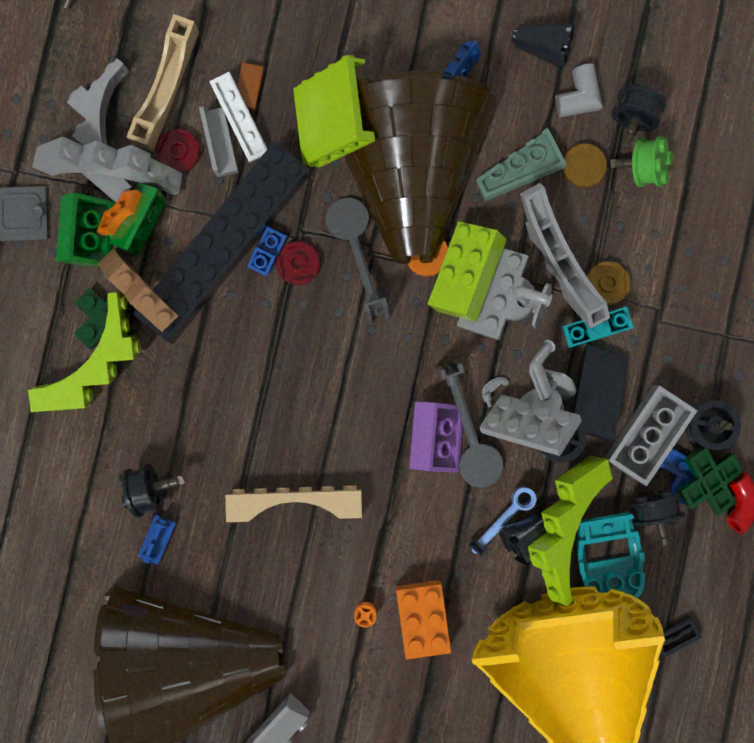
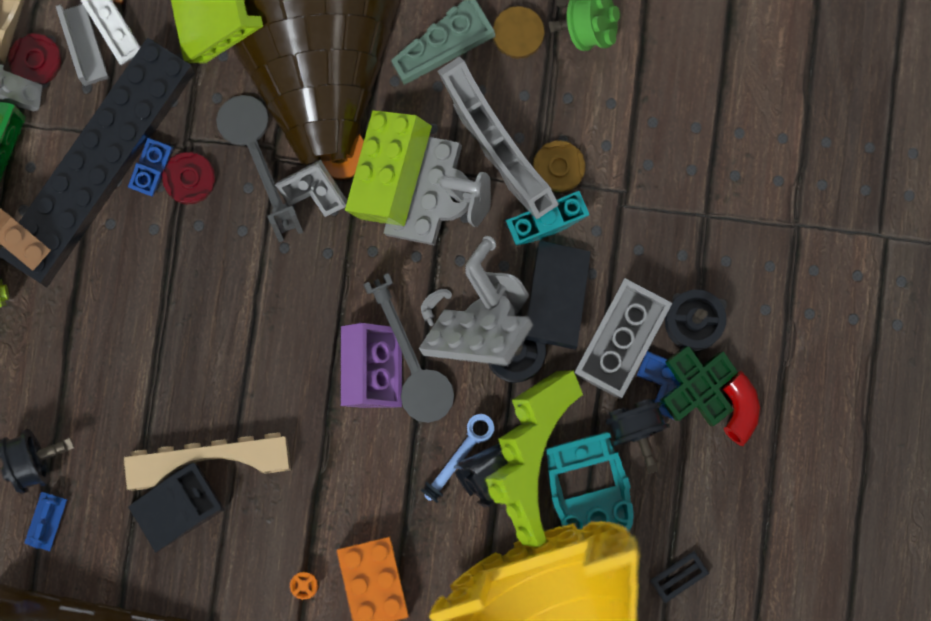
camera: 10 degrees left, 5 degrees down
none -> black slope [128,462,225,553]
none -> light grey brick [275,160,347,217]

